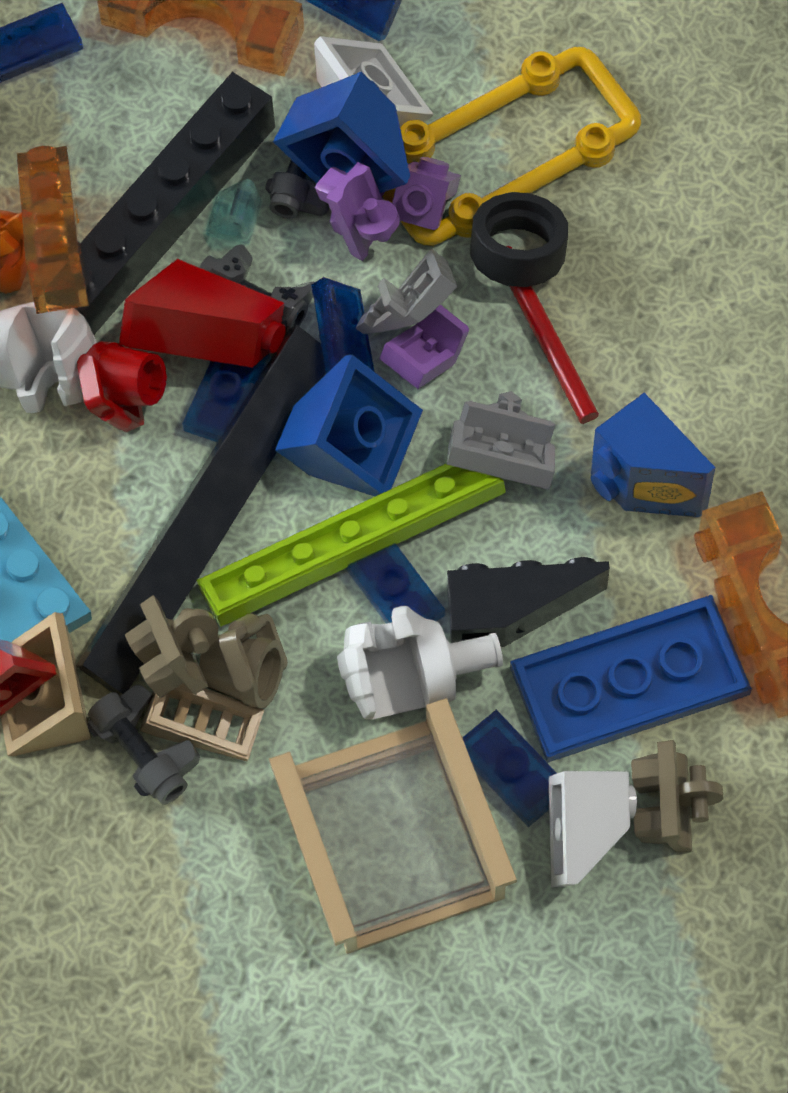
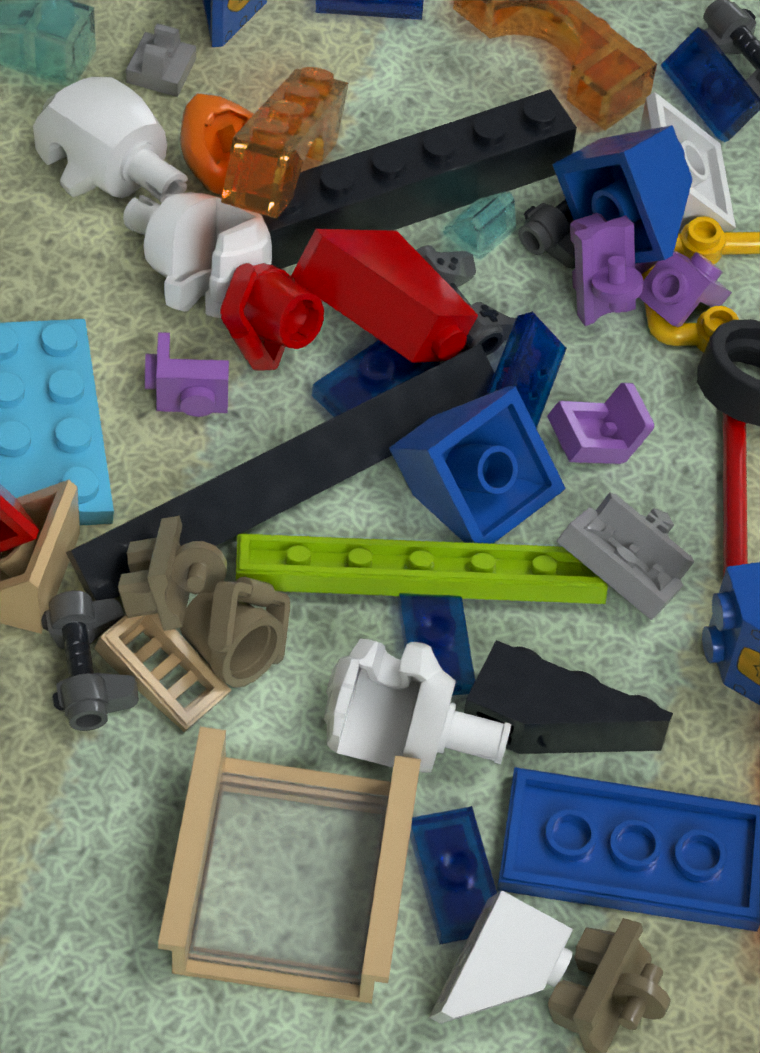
camera: 20 degrees right, 10 degrees down
light grey slope [356,248,457,334] -> none
none -> medium lavender bracket [145,332,229,417]

